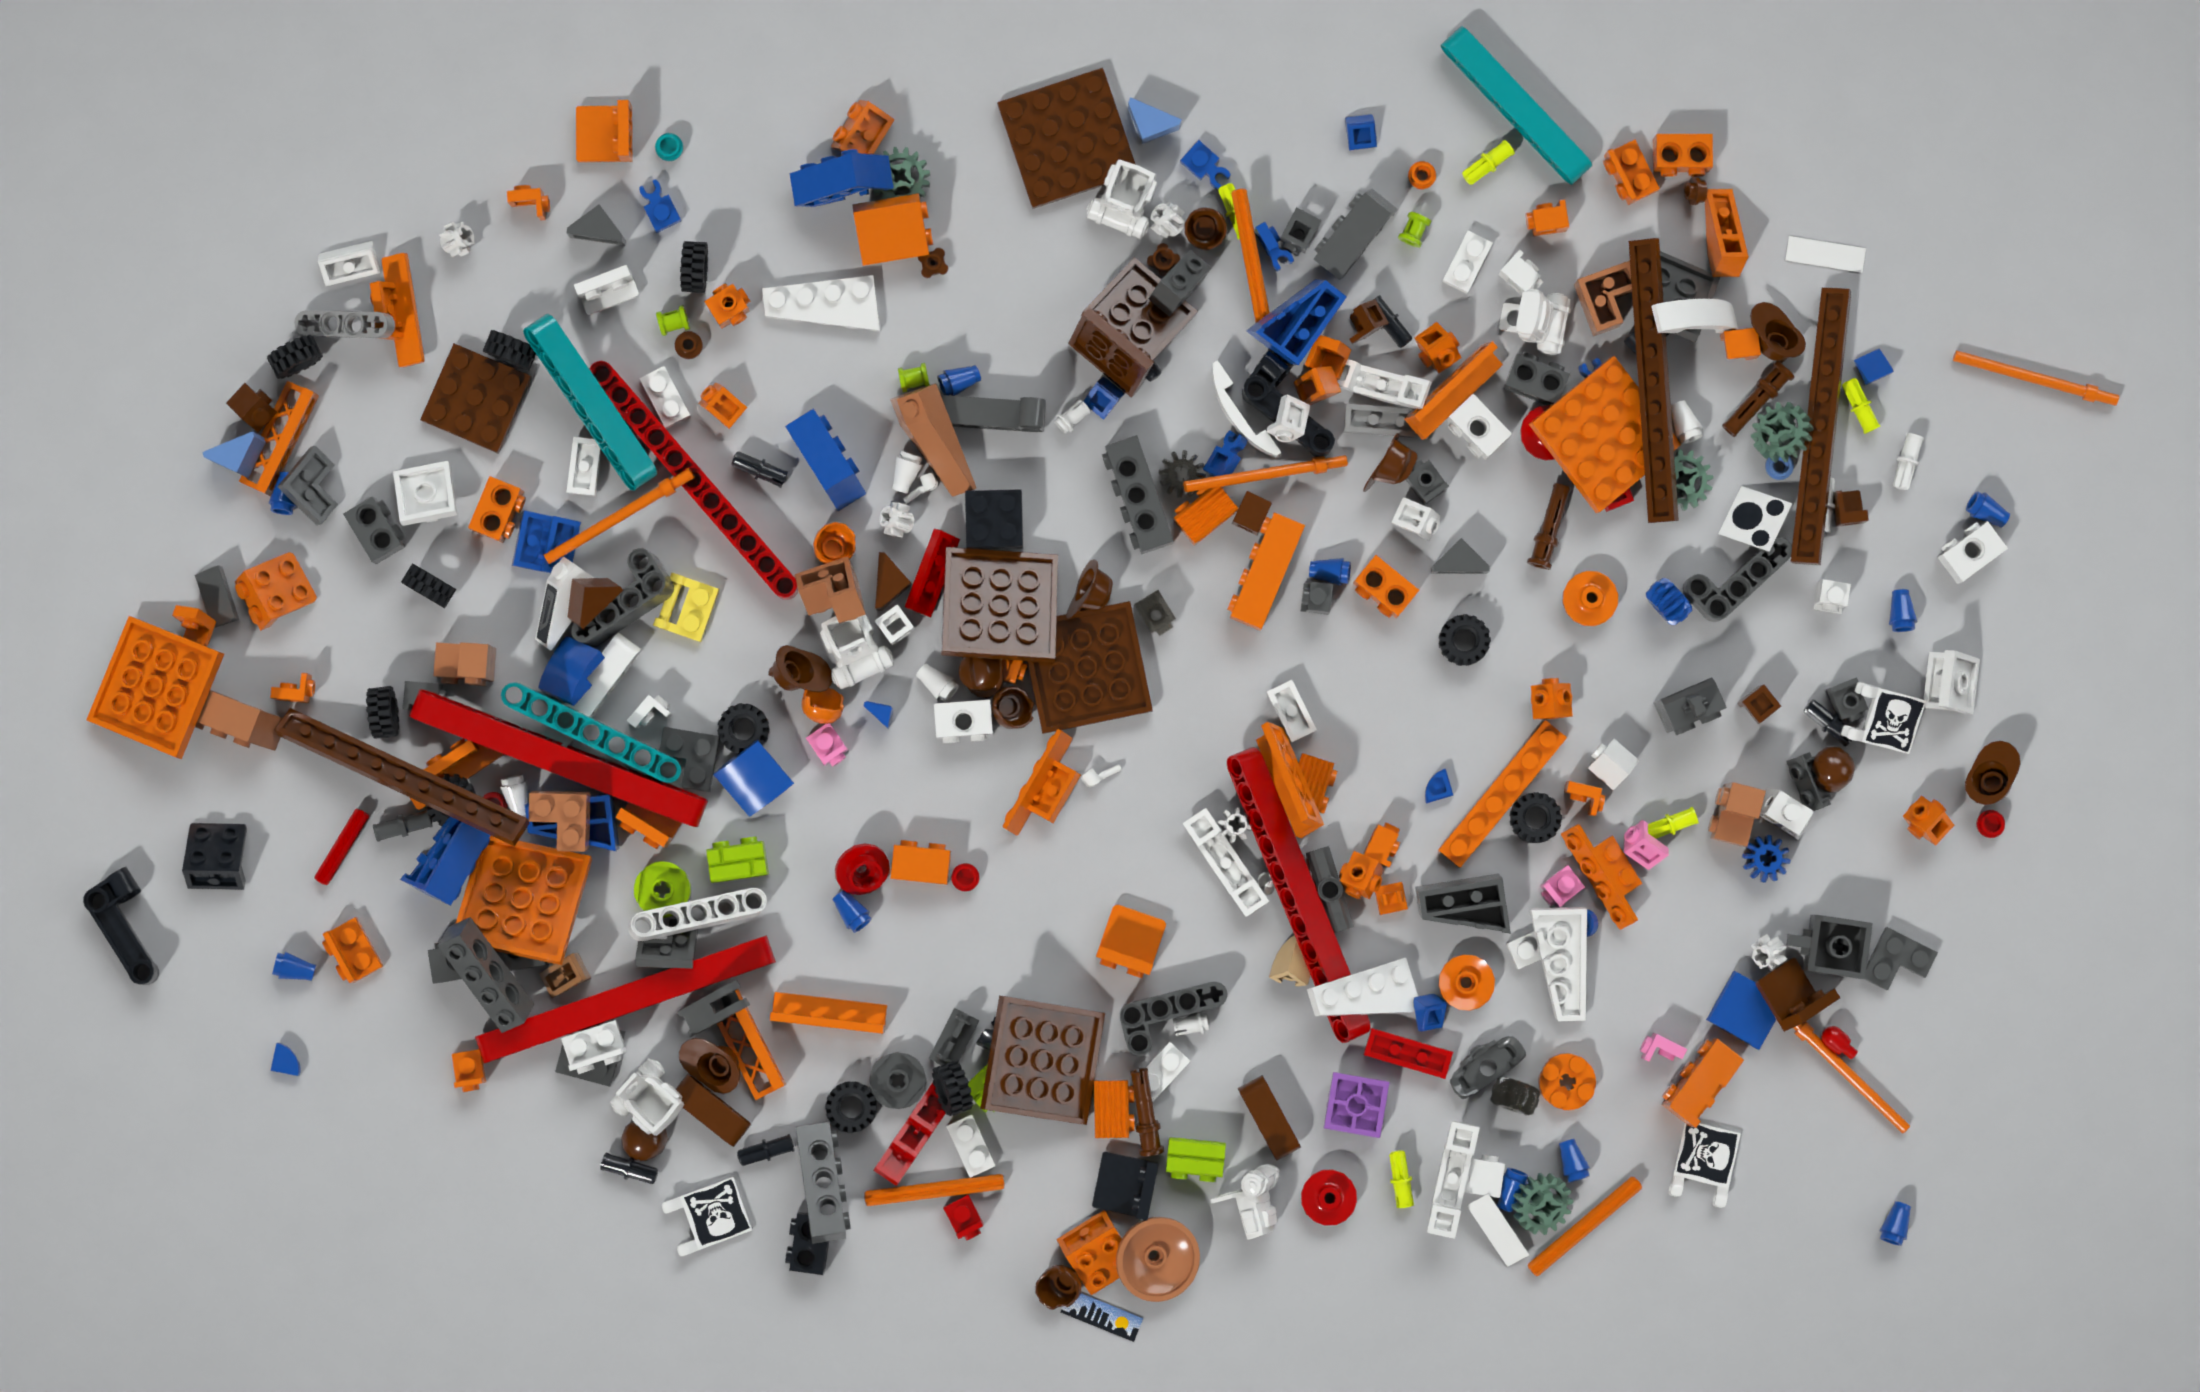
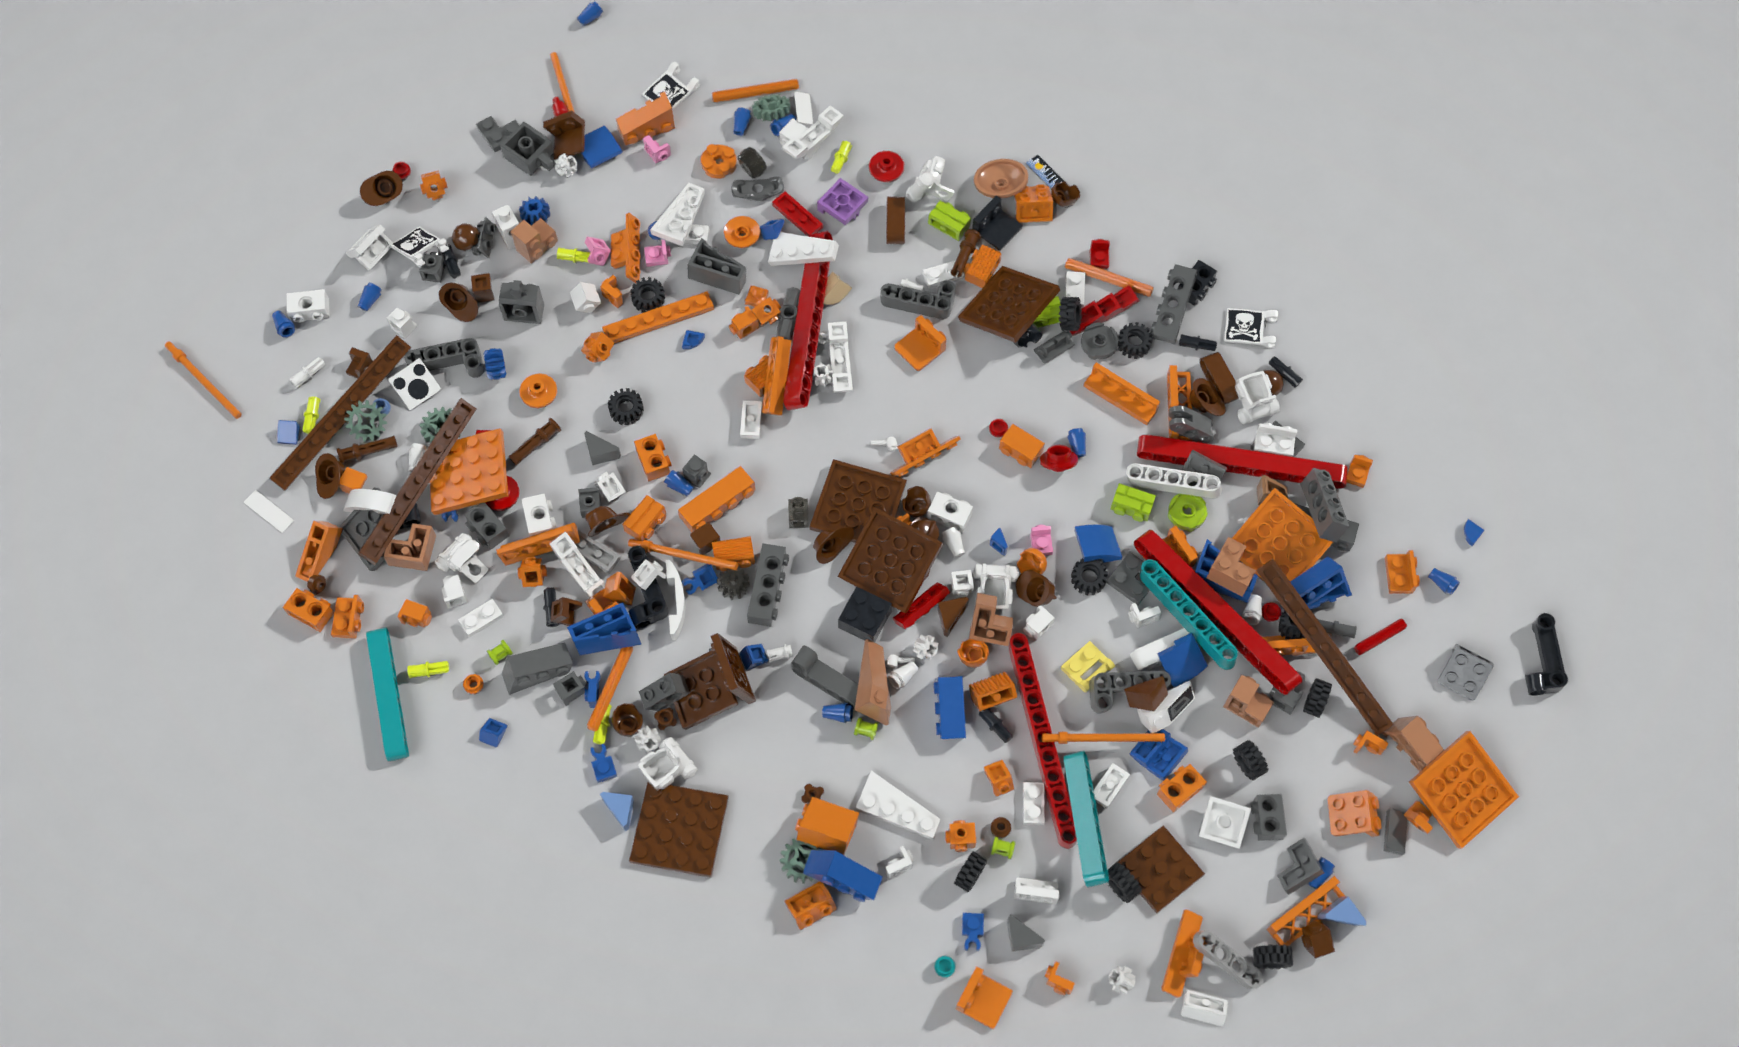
camera: 150 degrees left, 20 degrees down
none -> reddish brown piece [438,282,479,322]
none -> orange brick [622,495,666,541]
none -> white bracket [886,846,914,879]
none -> orange brick [969,671,1017,712]
none -> white brick [1023,606,1055,641]

